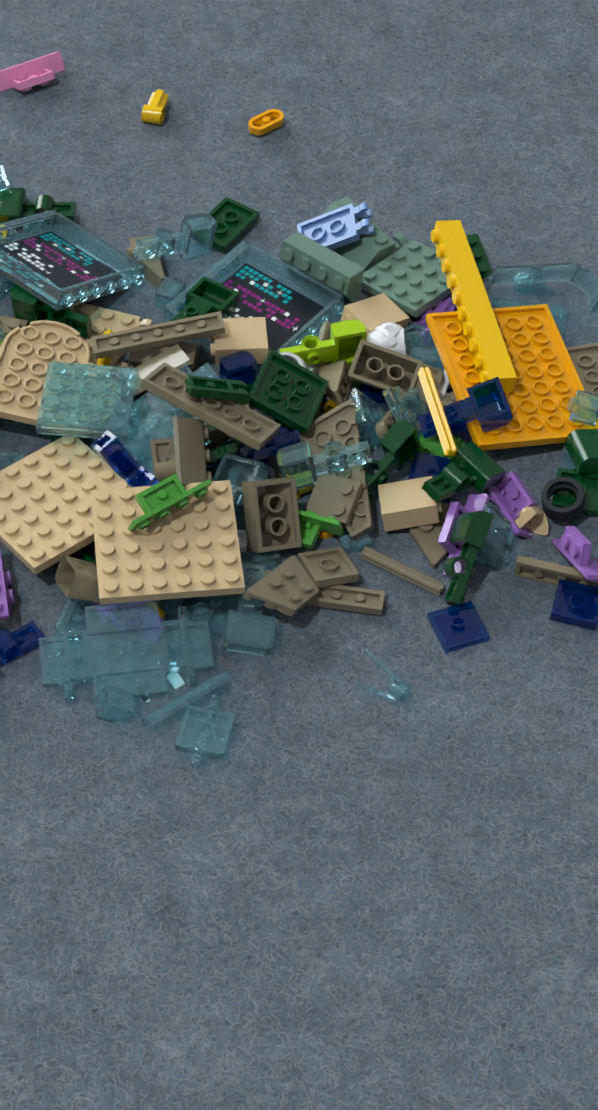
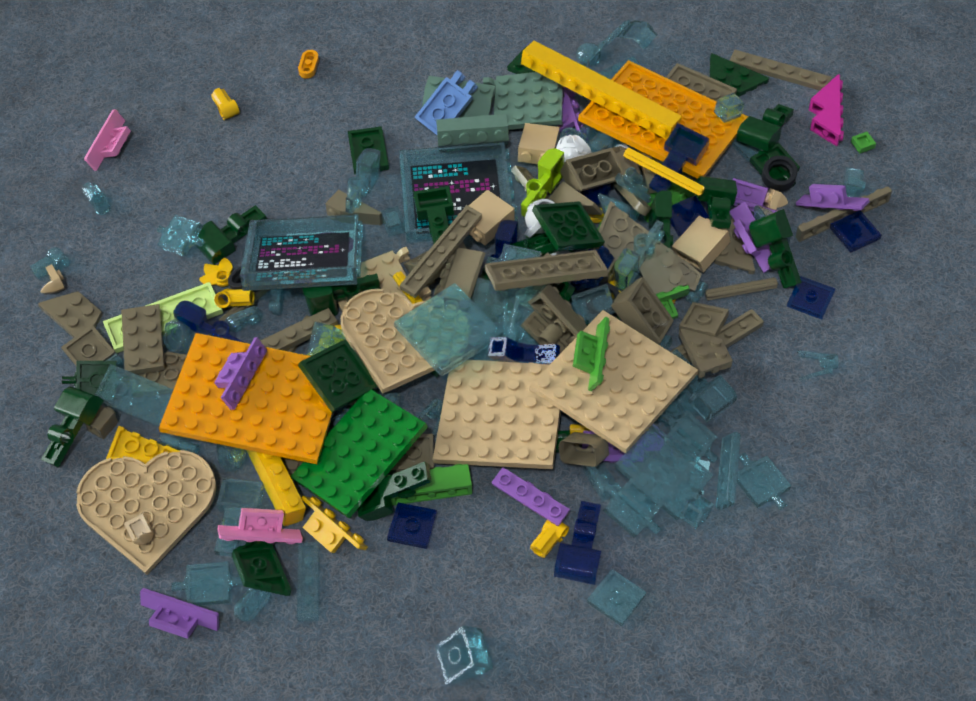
camera: 40 degrees left, 5 degrees up
dark green plate [184,375,251,405] -> none

